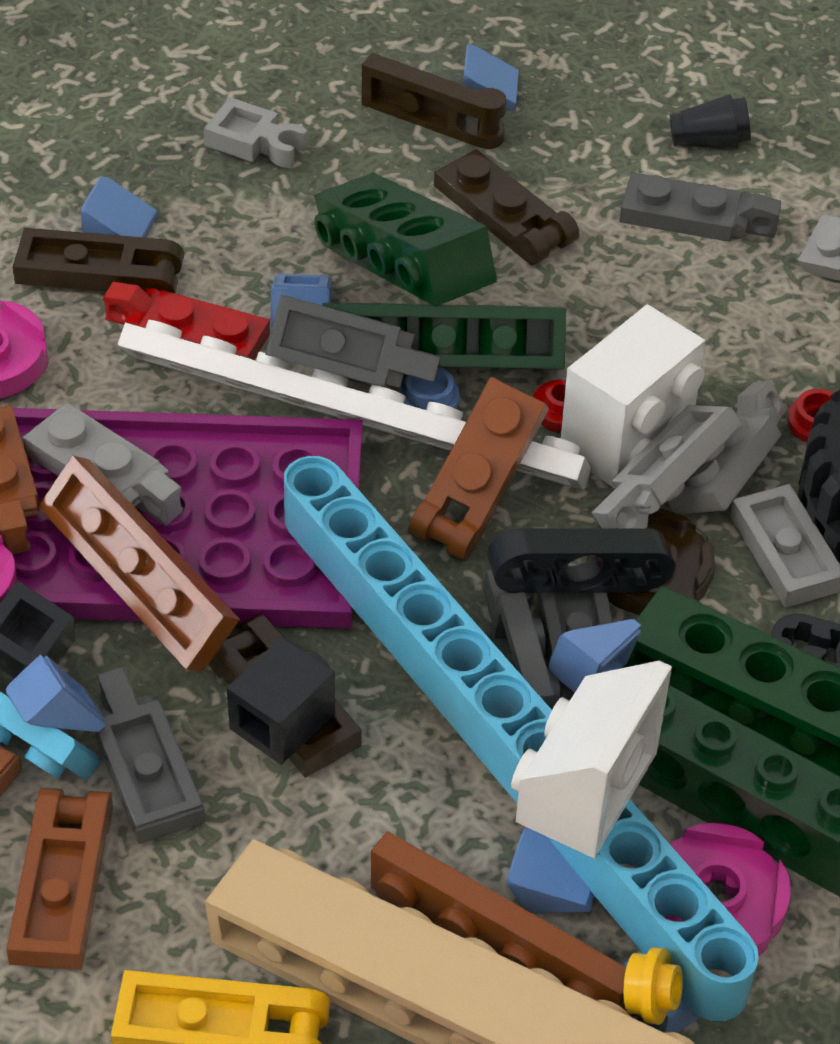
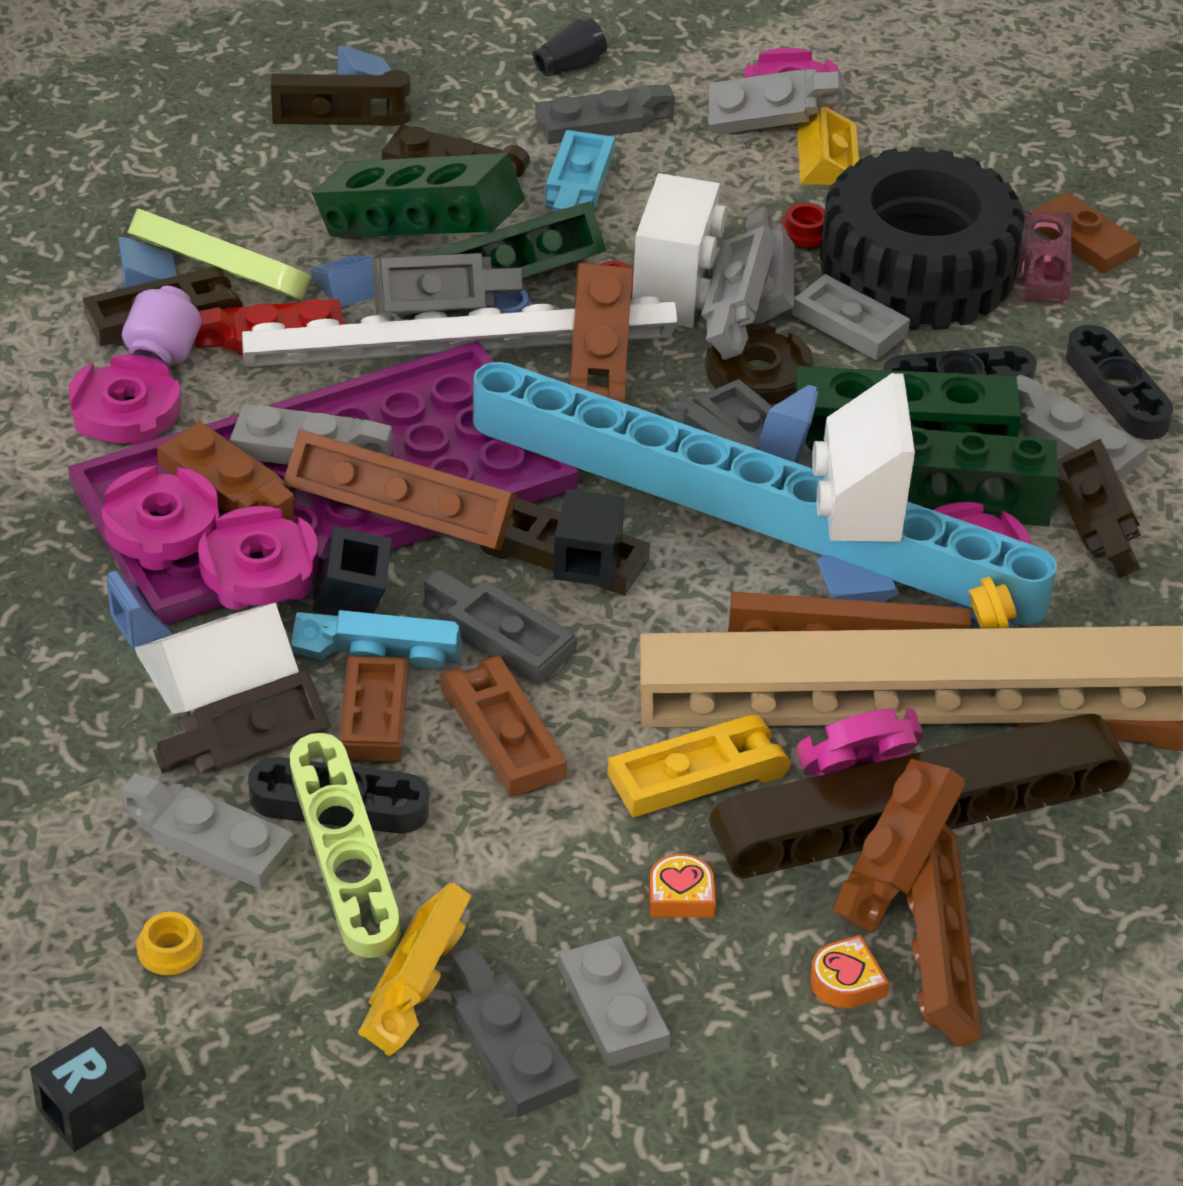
camera: 30 degrees left, 5 degrees down
medium blue slope [6,654,106,732] -> none
light grey plate [203,97,308,168] -> none
black beam [487,528,675,593] -> none
none -> lavender head [121,286,202,367]
none -> yellowish green beam [127,208,312,301]
none -> medium azure hinge [545,130,615,212]

